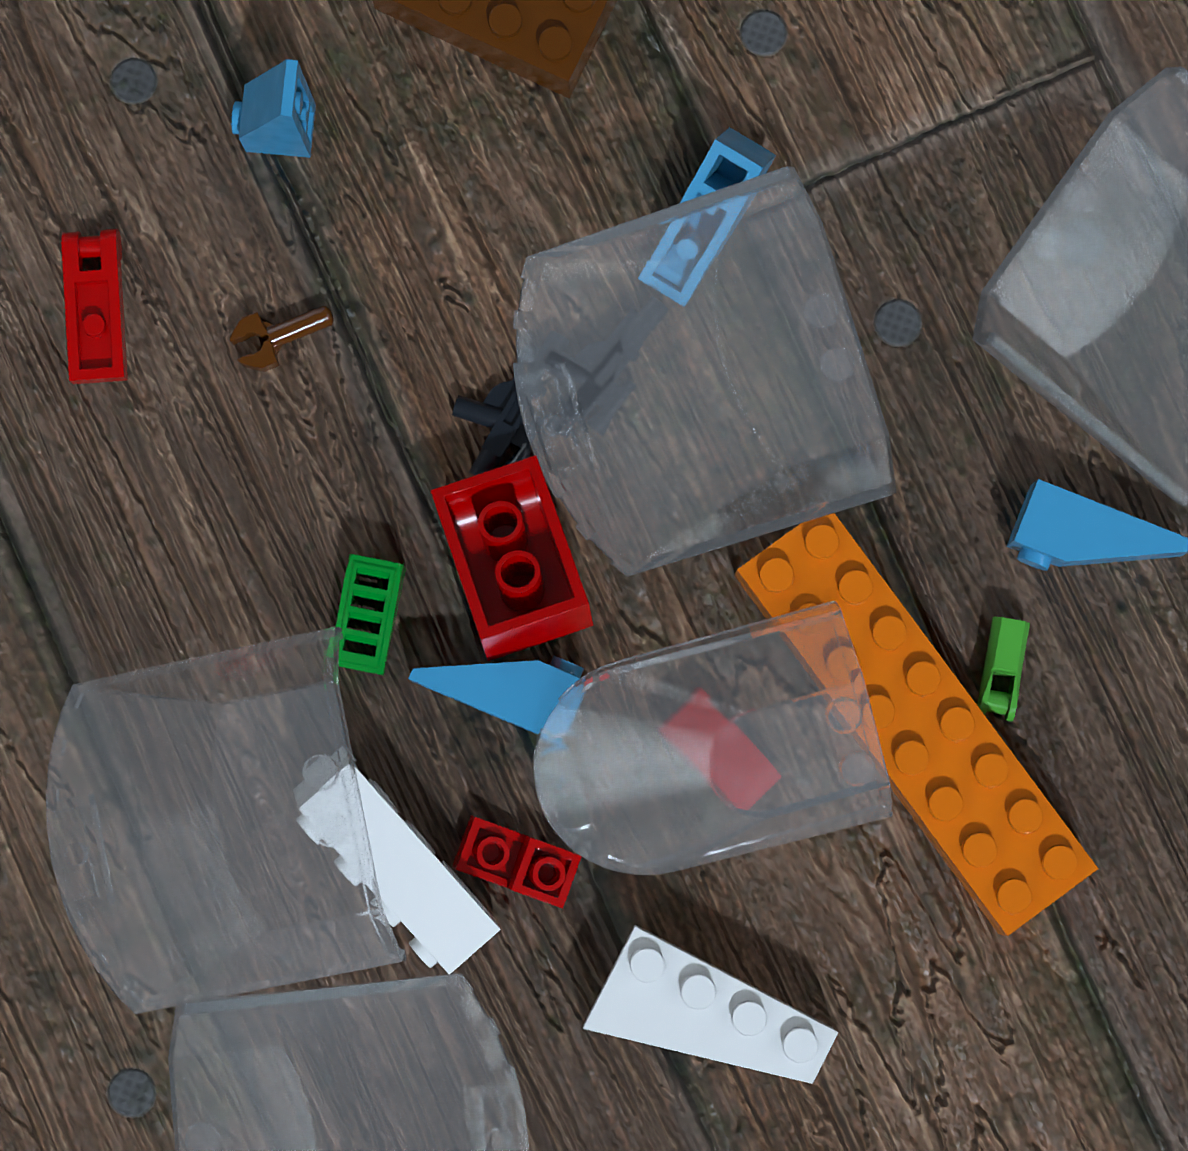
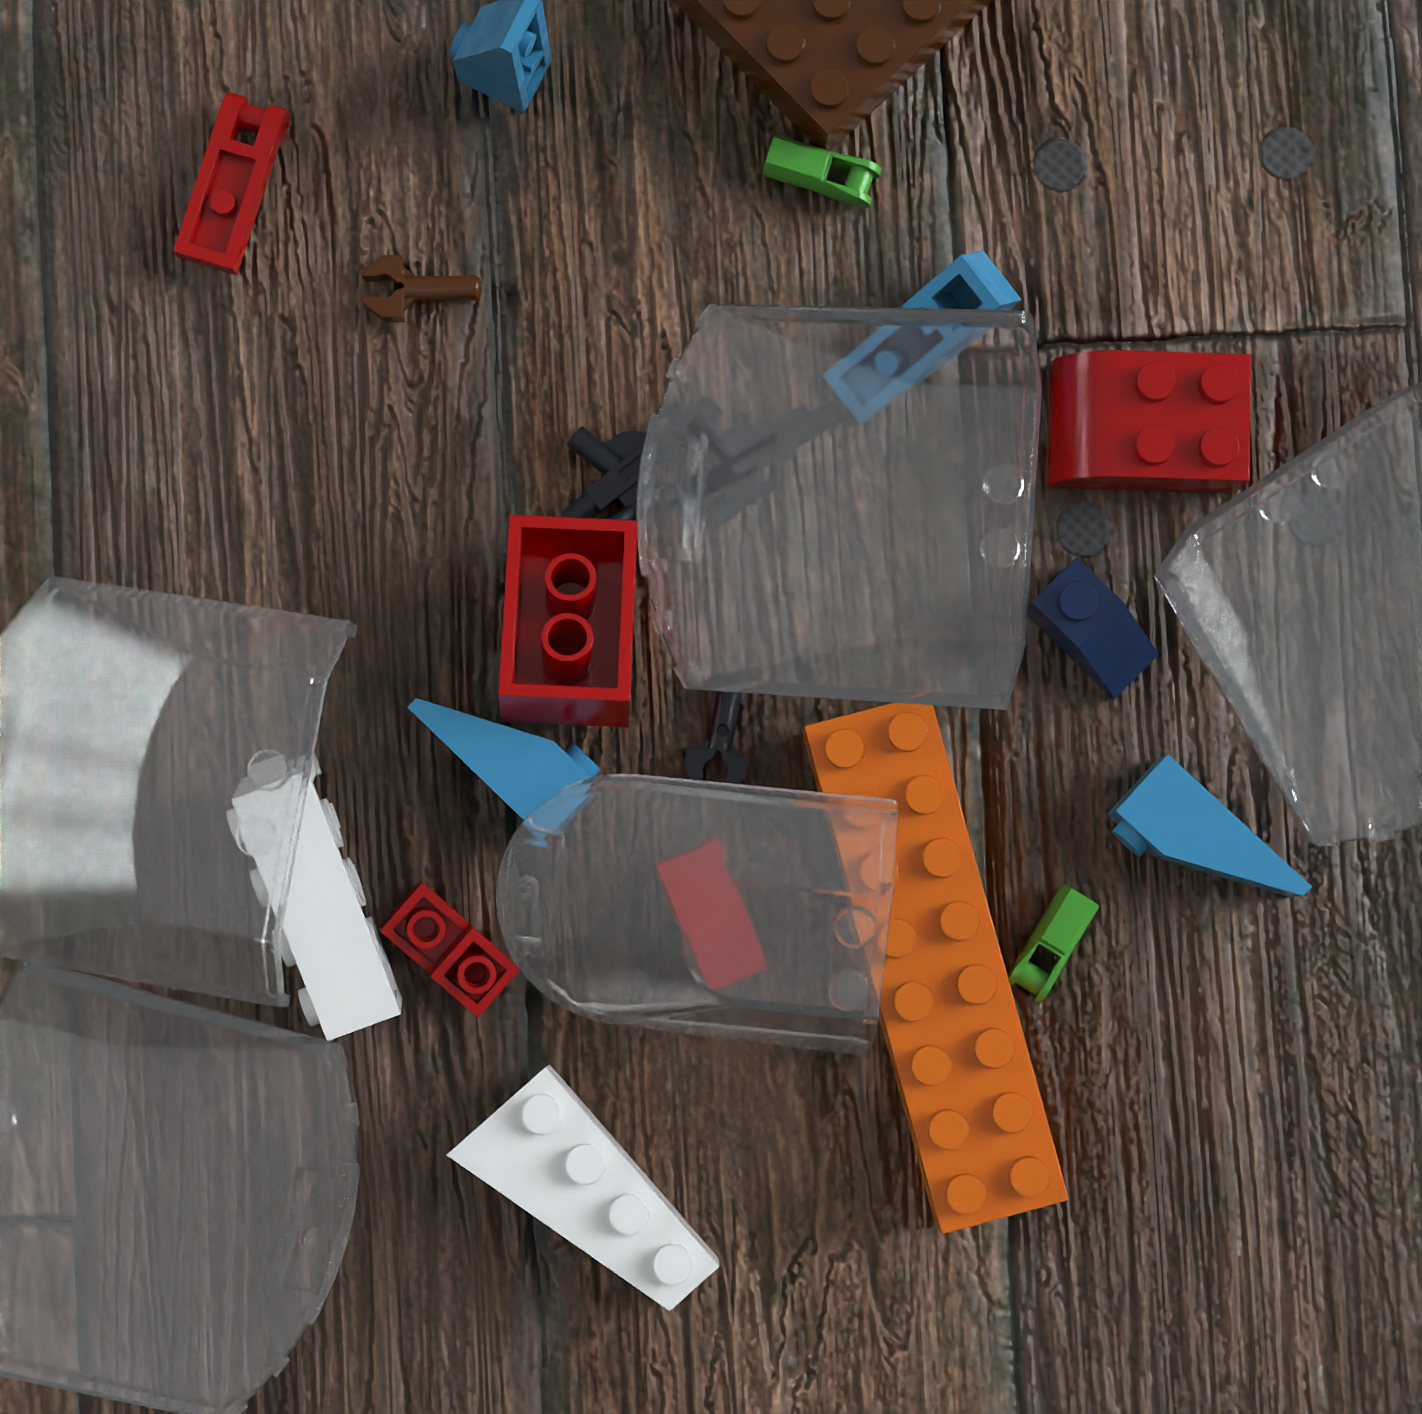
camera: 15 degrees right, 0 degrees up
green slope [329,554,406,676] -> none
none -> black bar [684,675,750,797]
none -> bright green bar [762,134,882,209]
none -> dark blue slope [1023,557,1159,700]
none -> red brick [1047,350,1251,494]

